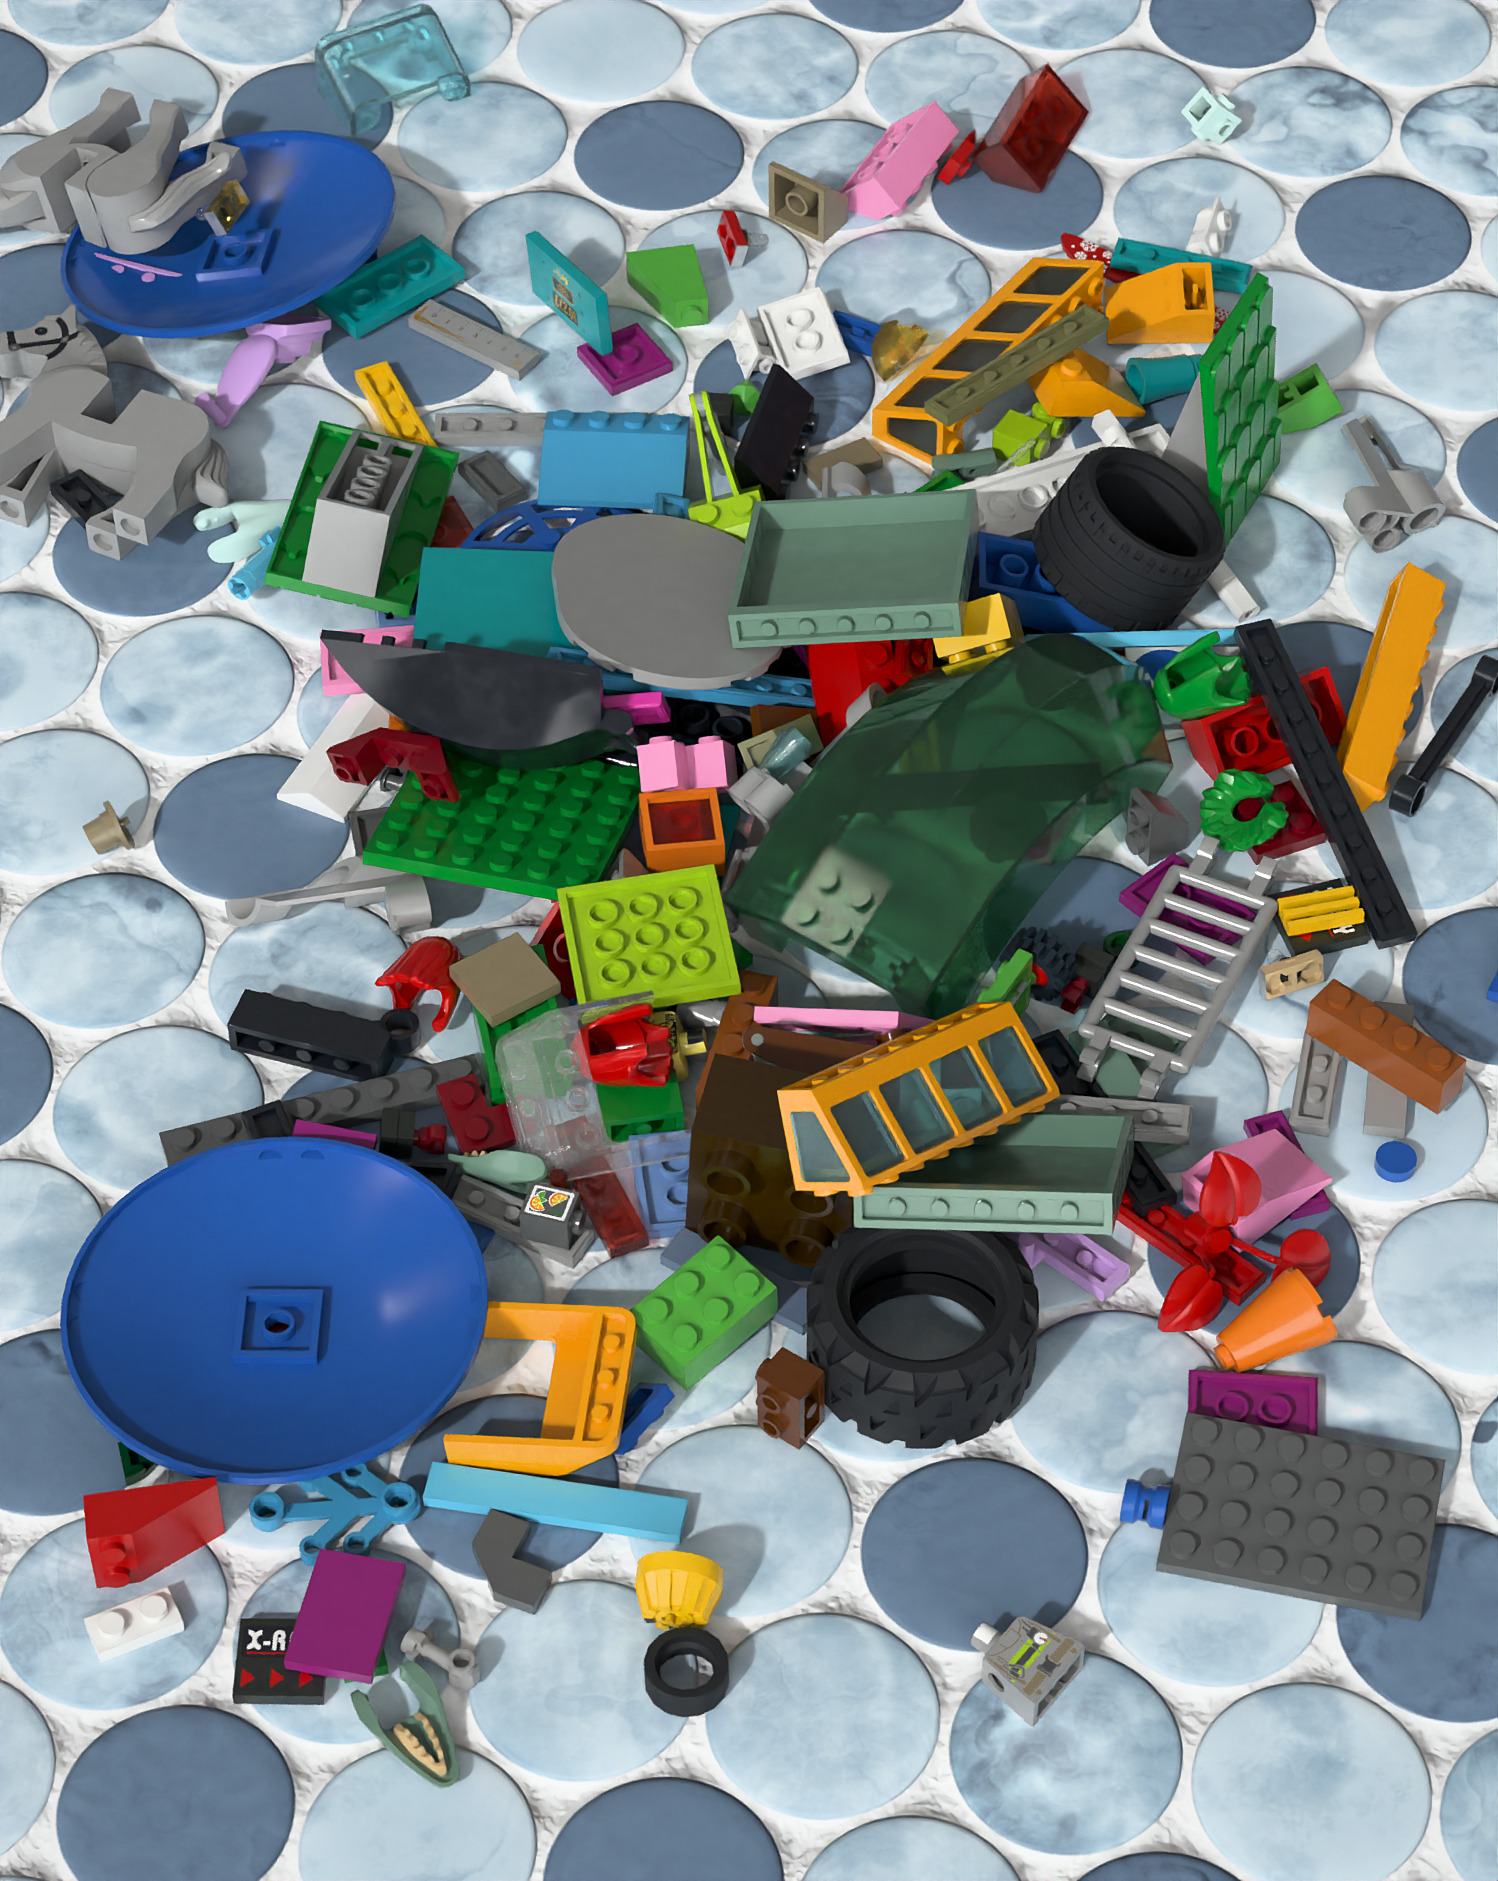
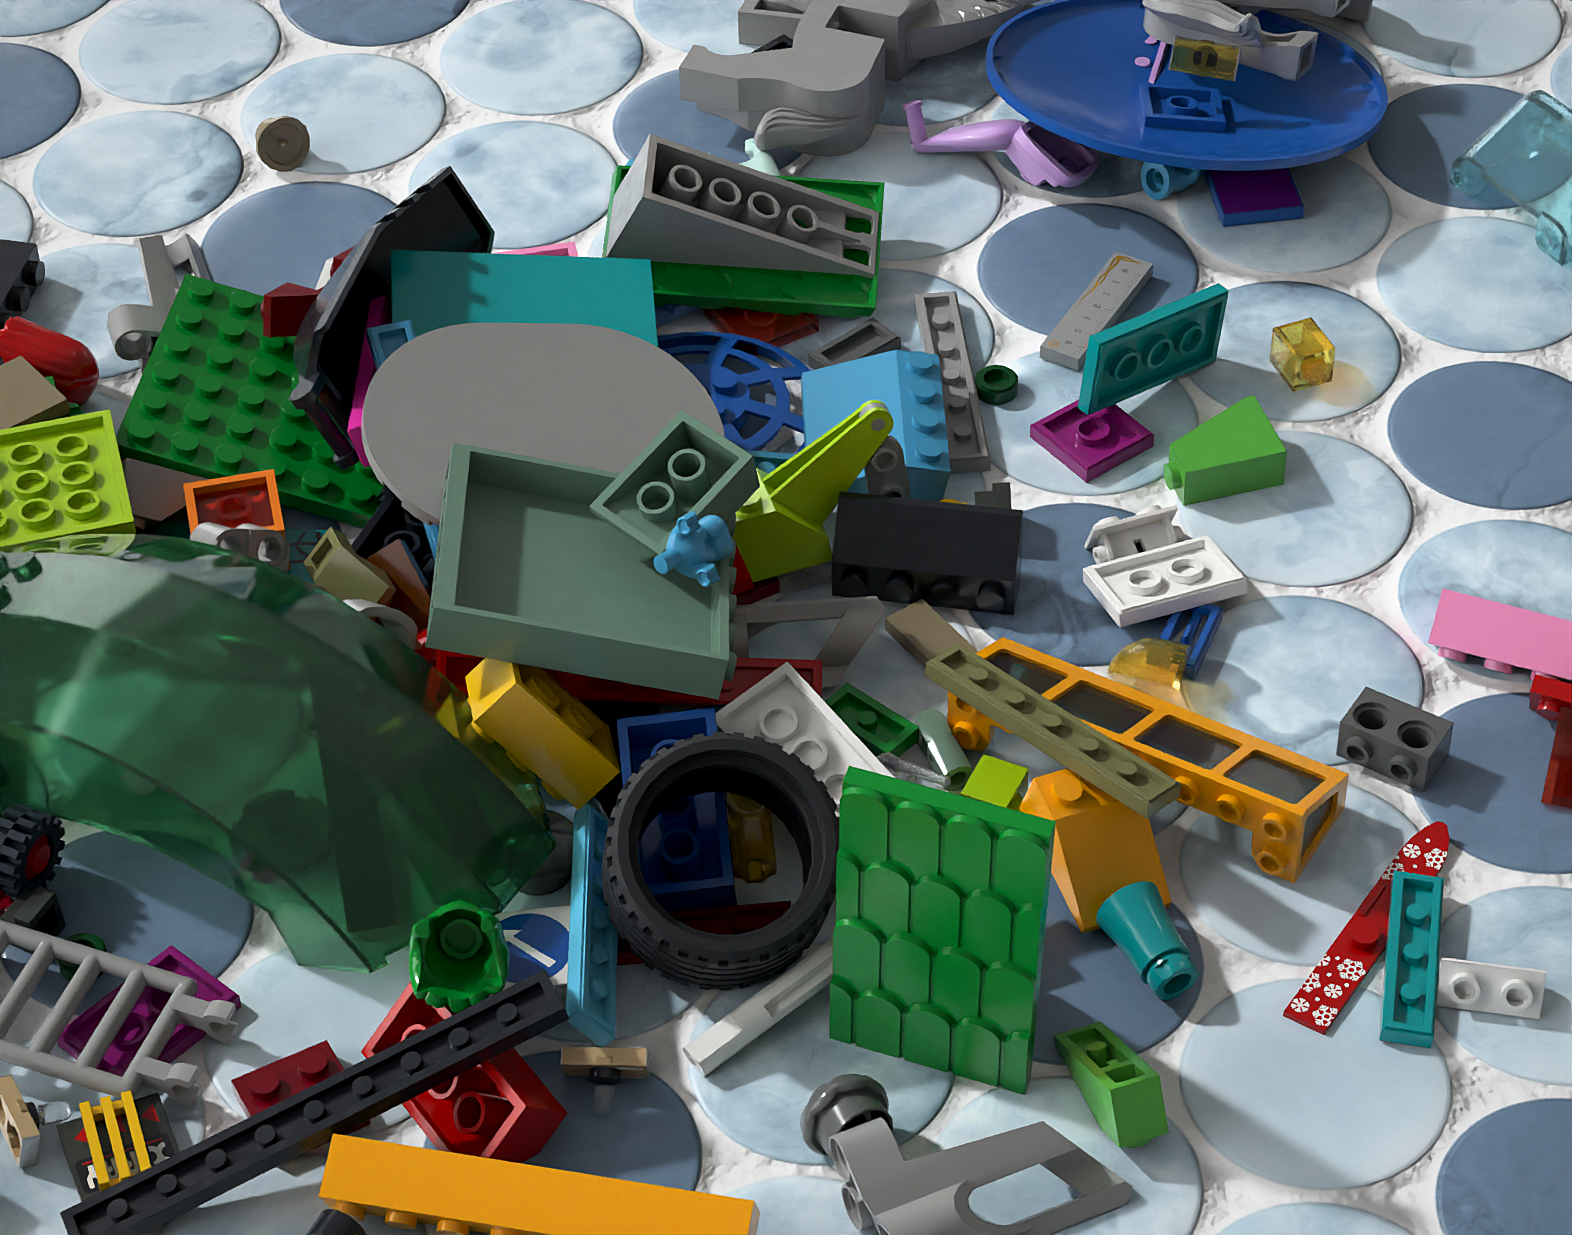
camera: 85 degrees right, 5 degrees down
teal plate [314,234,465,339] -> none
yellow tile [355,361,438,448] -> none
bright pink brick [637,736,738,795] -> none
piece [716,210,769,268] -> none
bright green rock [729,380,761,415] -> none
clear light blue cone [757,725,814,780] -> none
dark tan slope [769,161,848,244] -> none
light orange slope [1104,262,1215,344] -> none
dark grey slope [1125,787,1189,867] -> none
green piece [1199,769,1289,852] -> none
none -> sand green slope [589,410,760,556]
none -> dark azure piece [653,511,734,587]
none -> dark grey piece [800,1074,893,1164]
none -> dark green tile [975,365,1018,405]
none -> clear yellow brick [1270,317,1335,392]
none -> dark grey brick [1336,687,1454,792]

